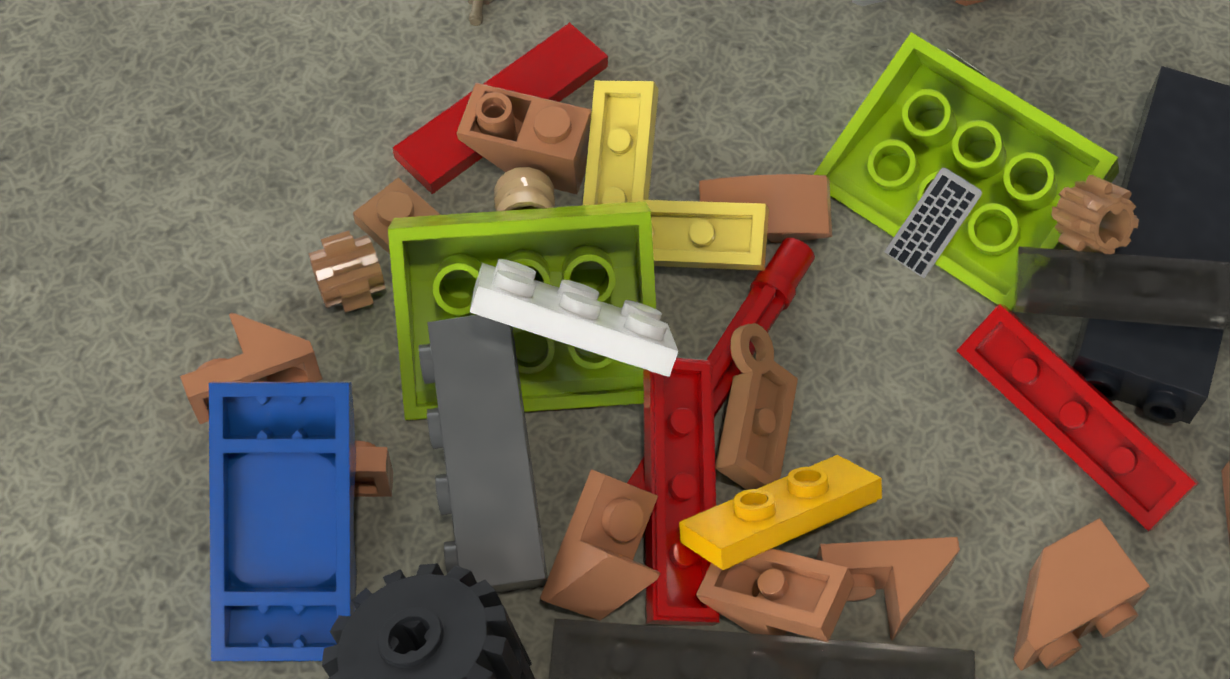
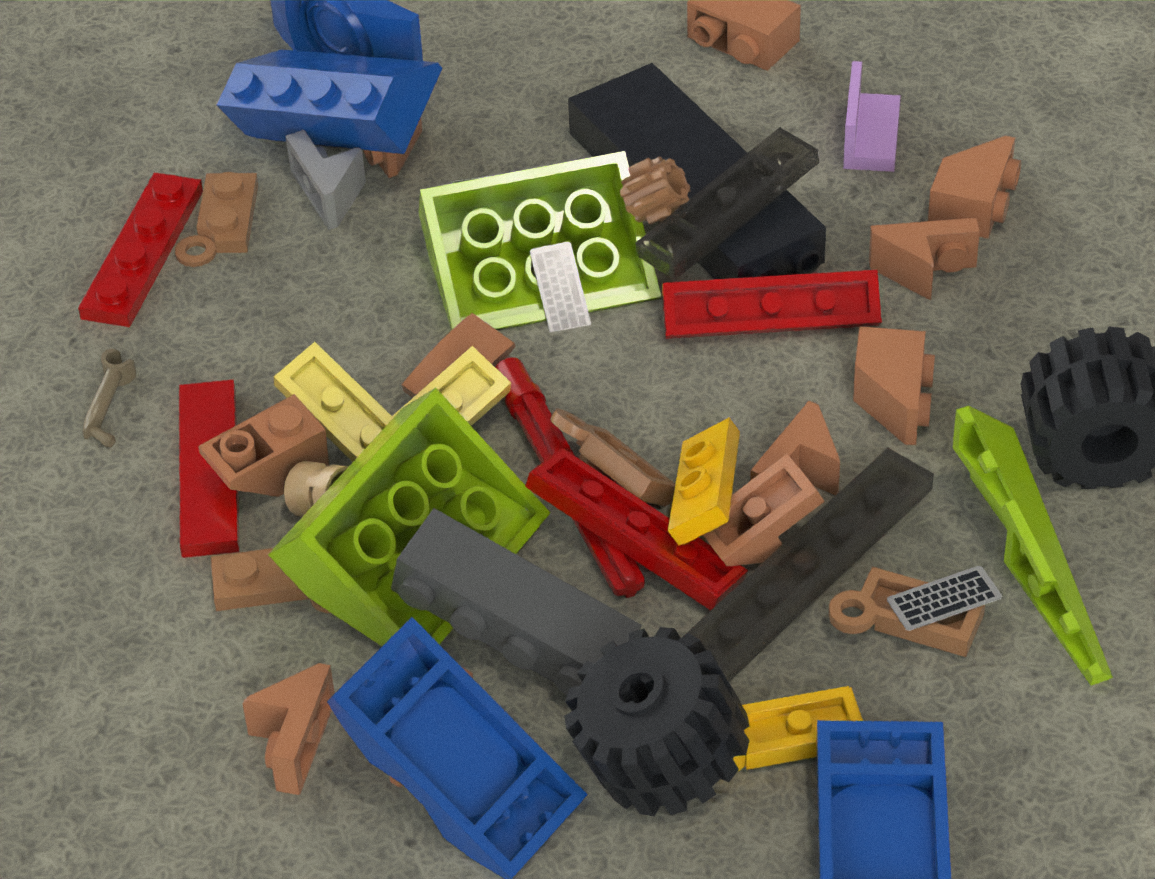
camera: 50 degrees left, 15 degrees down
medium nougat gear [309,231,386,313] -> none
white plate [470,259,678,377] -> none
nougat slope [540,469,660,621] -> none

